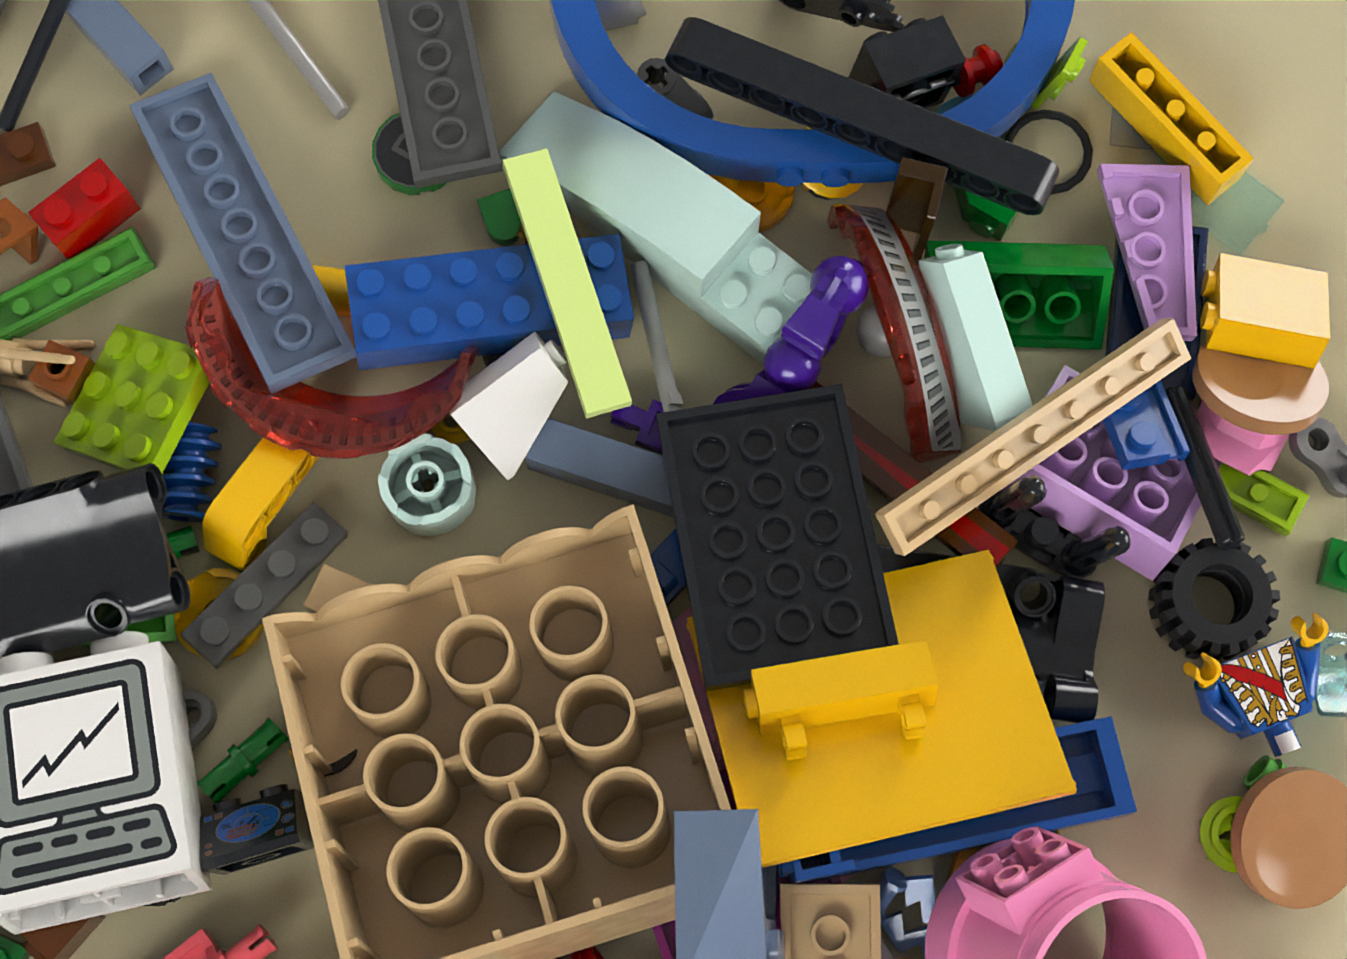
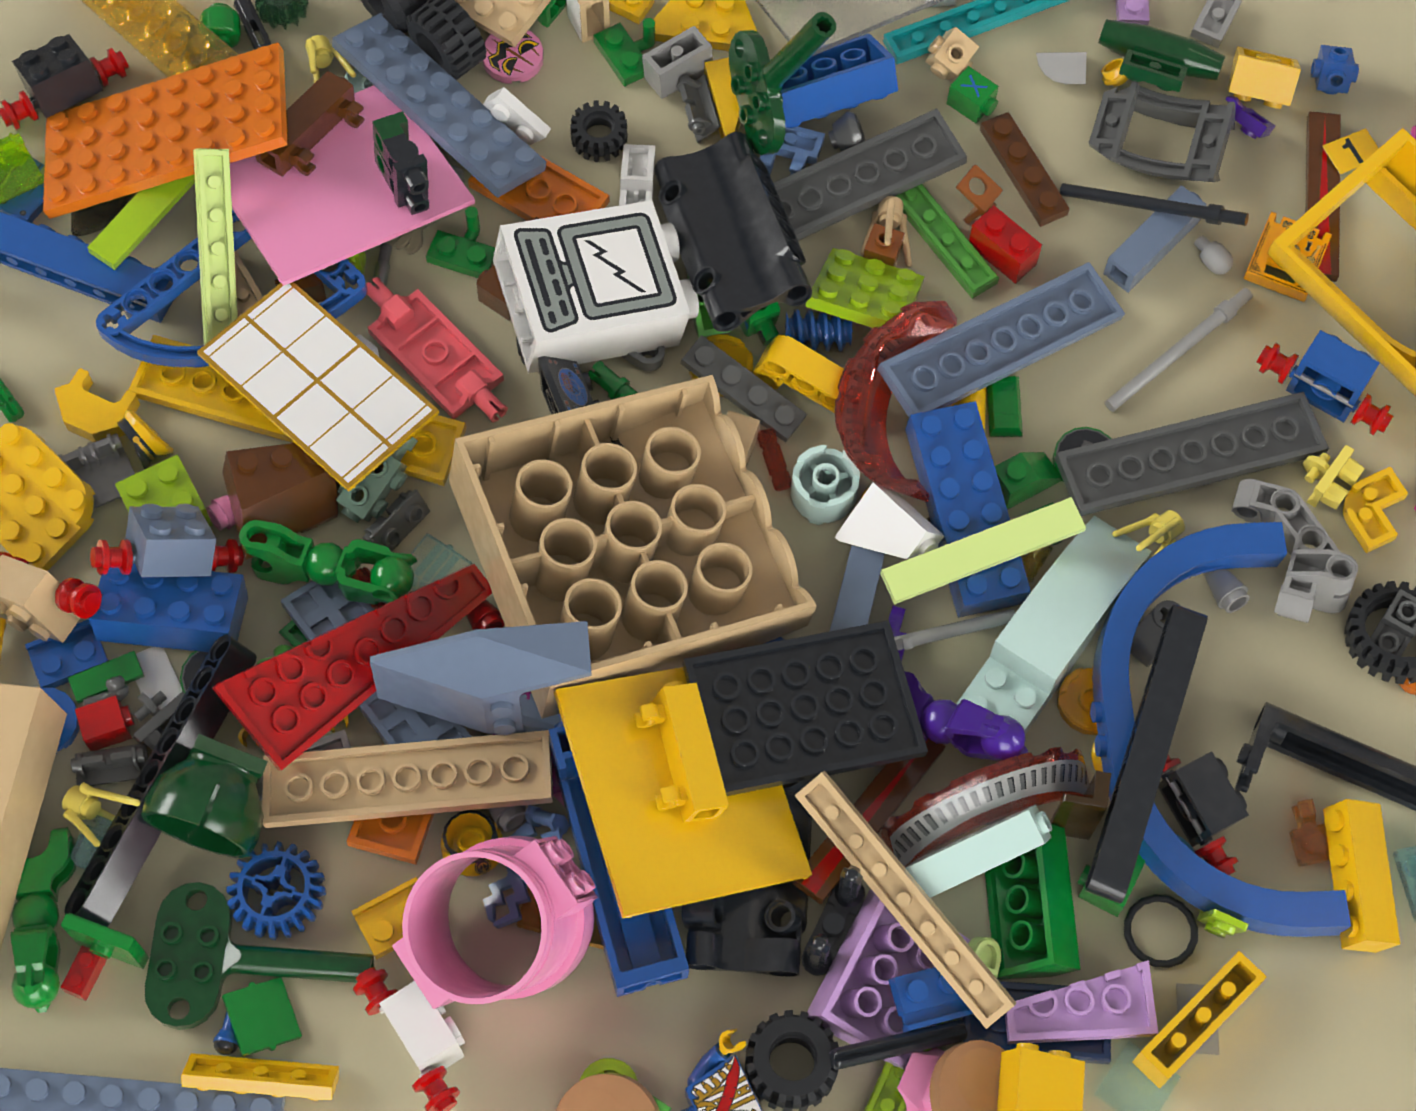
camera: 85 degrees right, 10 degrees down
none -> clear red axle [757,428,792,491]
none -> yellowish green tile [968,937,1002,978]
none -> green tile [986,376,1023,437]
none -> green slope [995,452,1062,510]
none -> light yellow plant [1112,510,1185,557]

